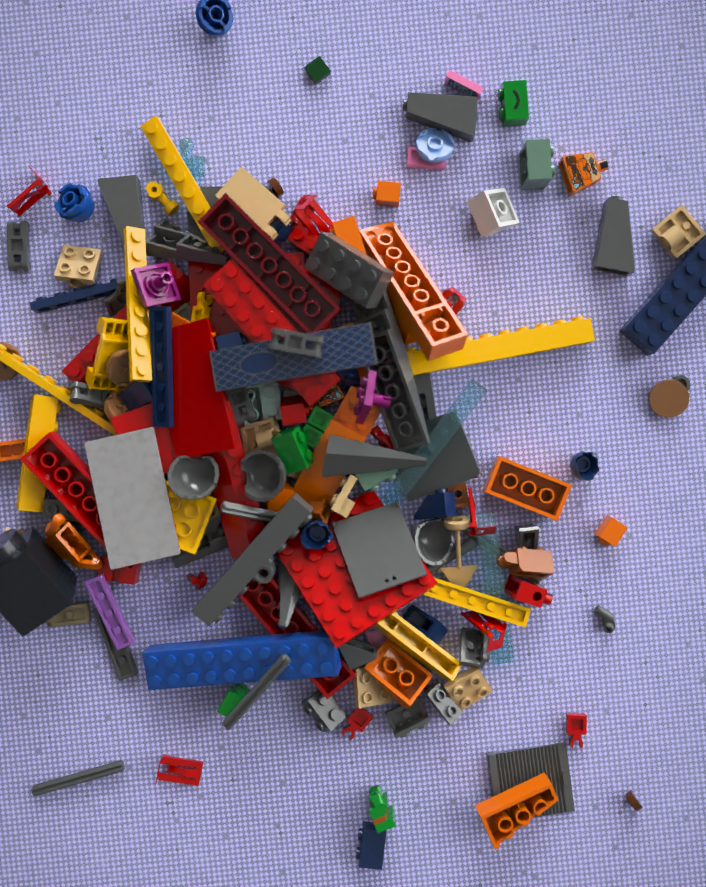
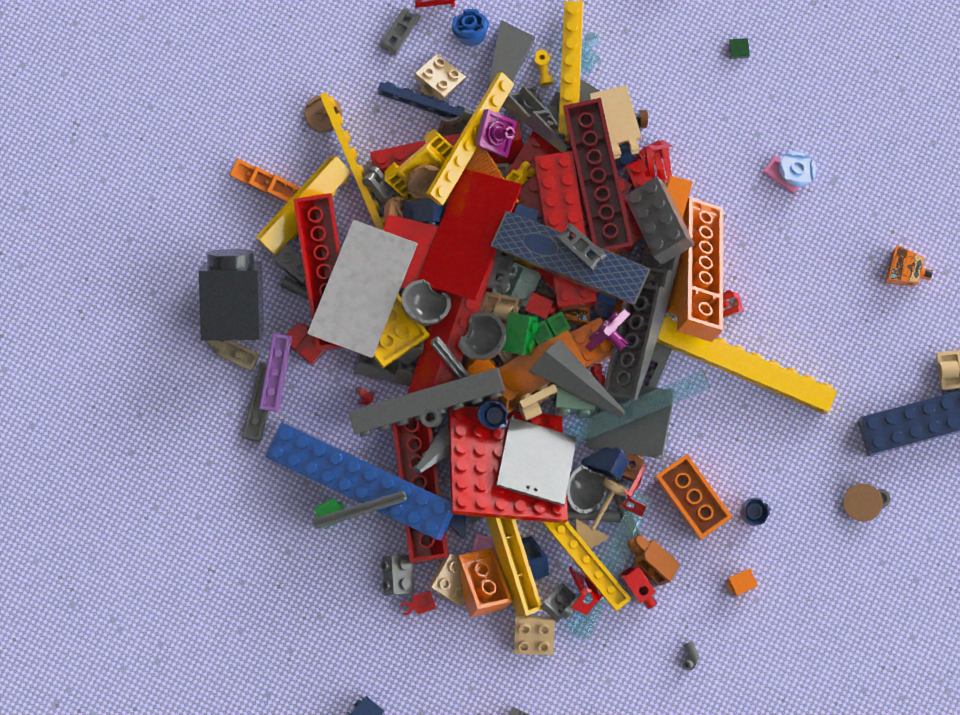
camera: 25 degrees right, 10 degrees down
dark grey axle [31,760,125,796] -> none
orange torso [44,514,102,569] -> none
dark blue plate [150,306,174,427] -> none
red piece [155,754,203,786] -> none
dark grey slope [339,639,377,670] -> none
green hips [369,785,396,833] -> none
orange brick [372,181,401,207] -> none
dark grey bracket [385,695,430,738] -> none
dark grey slope [403,92,478,142] -> none
bracket [423,682,463,725] -> none
bright pink tile [444,70,483,101] -> none
white slope [467,188,520,237] -> none
green brick [497,80,529,127] -> none
dark grey slope [514,524,539,549] -> none
sand green brick [519,139,555,191] -> none
dark grey slope [591,196,635,276] -> none

